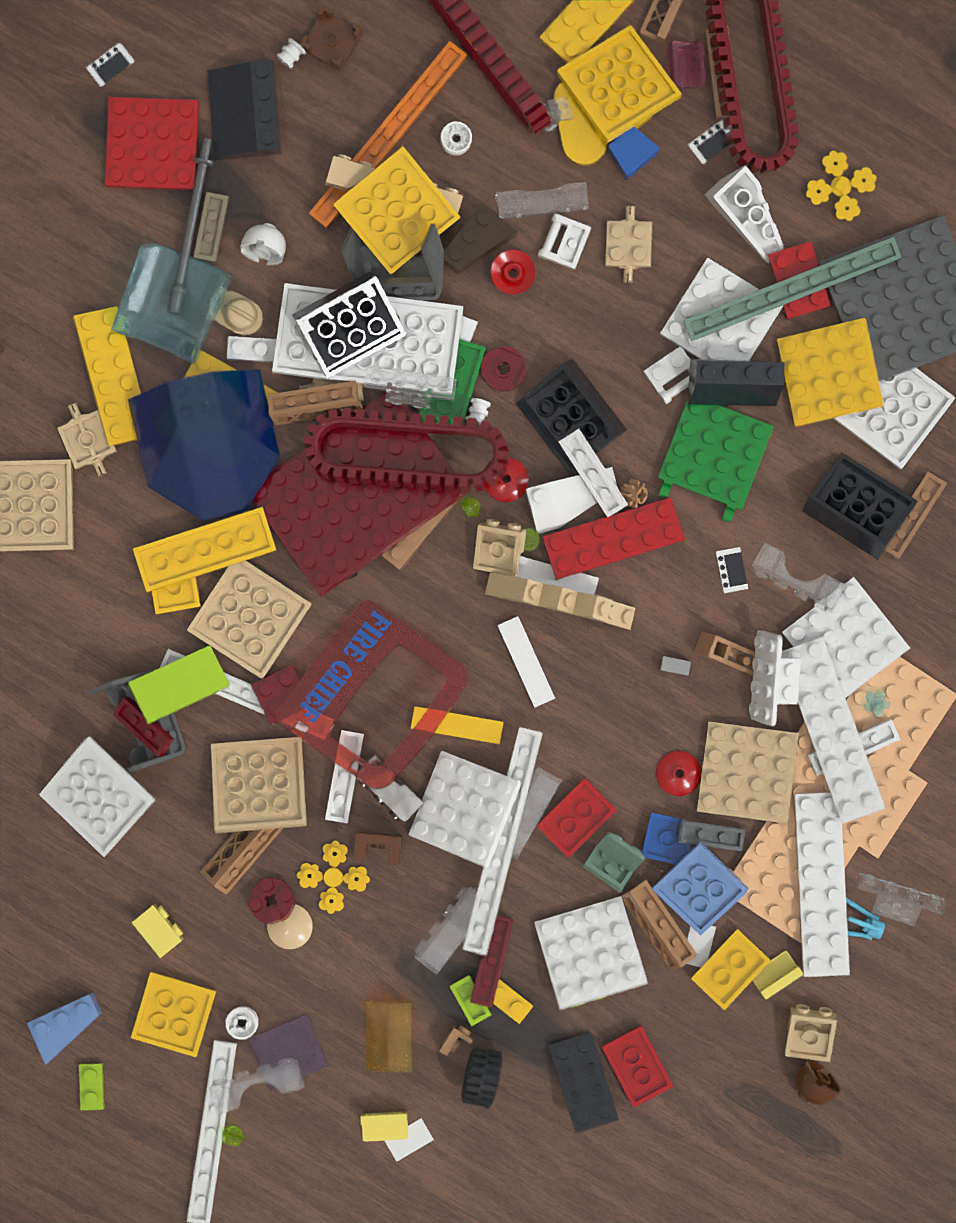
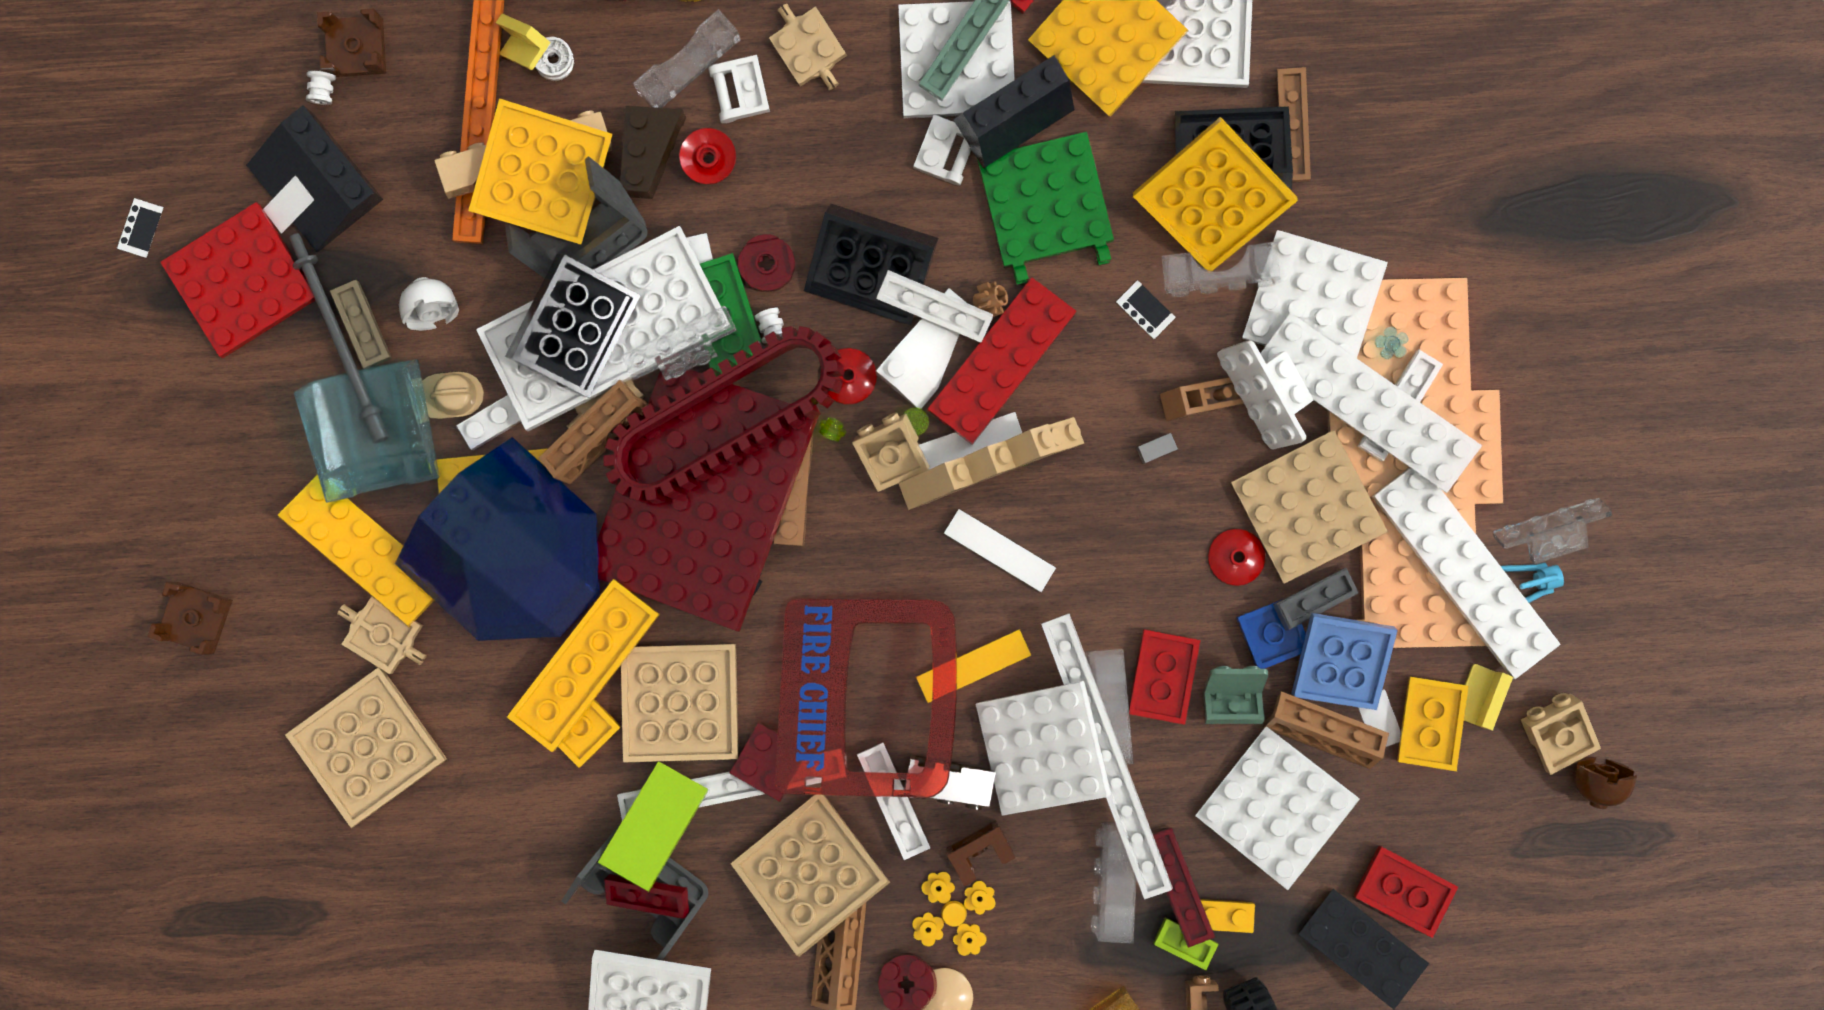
camera: 35 degrees left, 0 degrees up
none -> white sticker [263,175,314,234]
none -> light yellow panel [496,14,551,70]
none -> yellow plate [1133,117,1298,273]

